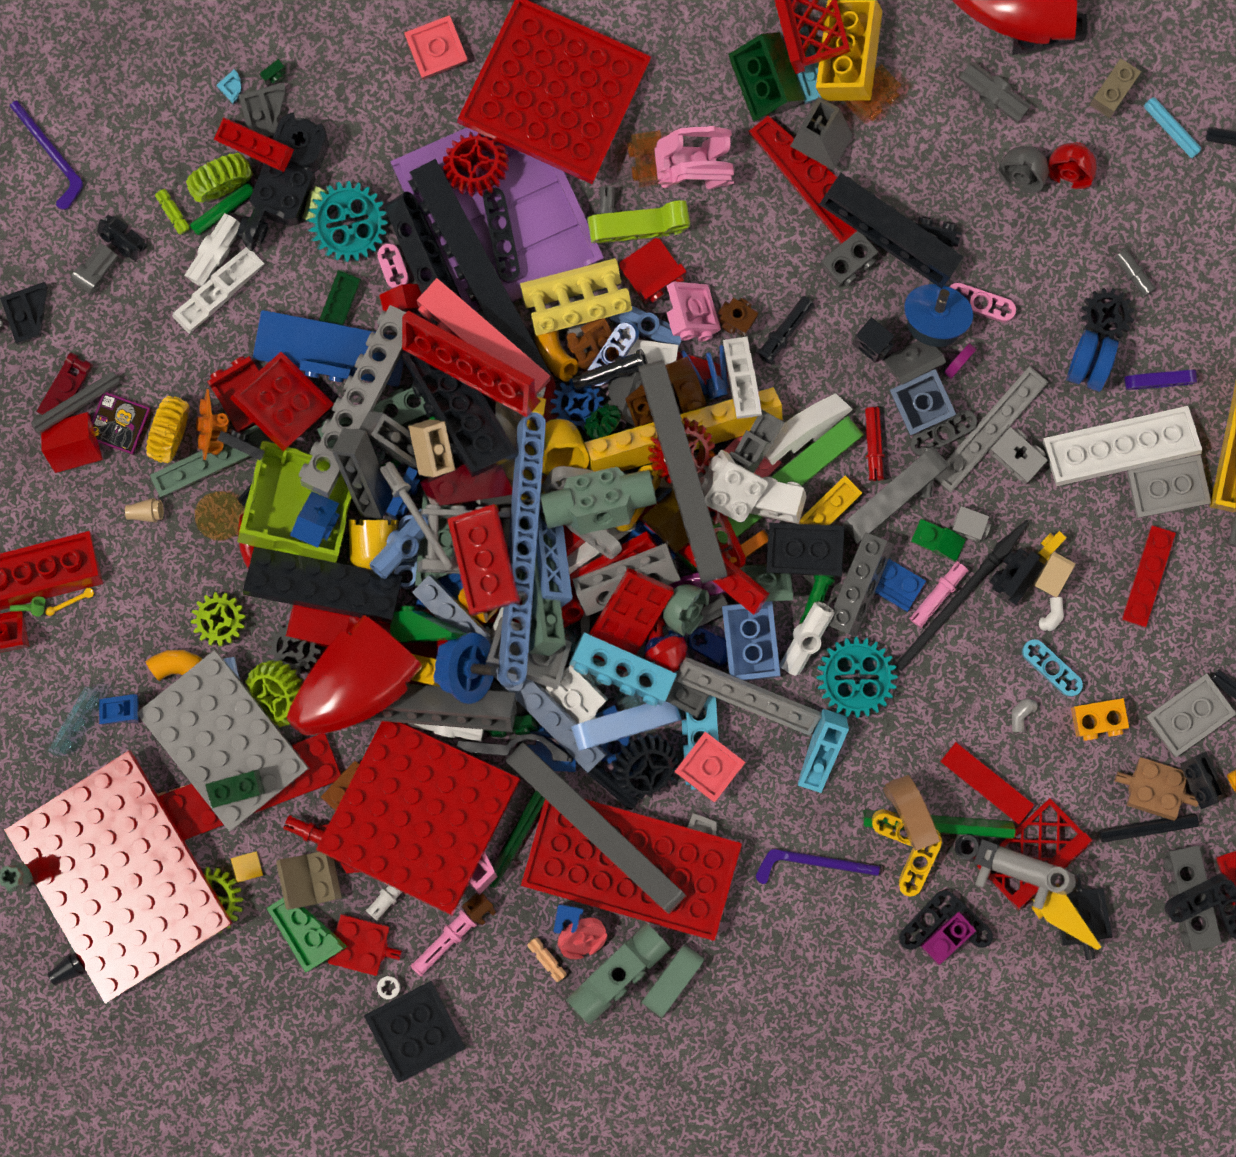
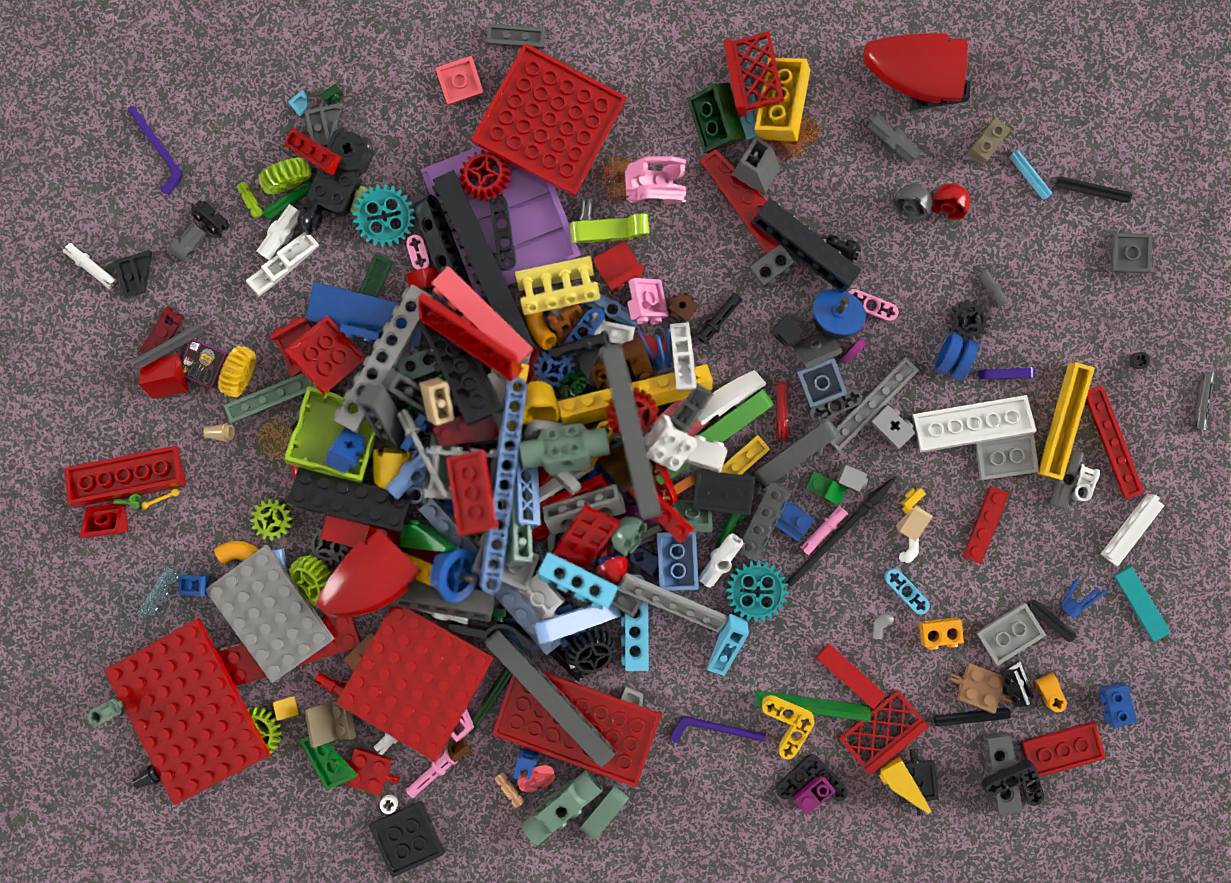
camera: 10 degrees right, 5 degrees up
orange hinge [196,389,229,460] -> none
dark green brick [205,769,265,809] -> none
black wing [217,429,265,461] -> none
coral plate [675,732,745,803] -> none
medium nougat arch [883,775,940,851] -> none
light grey piece [954,834,1076,909] -> none
black brick [989,548,1045,607] -> none

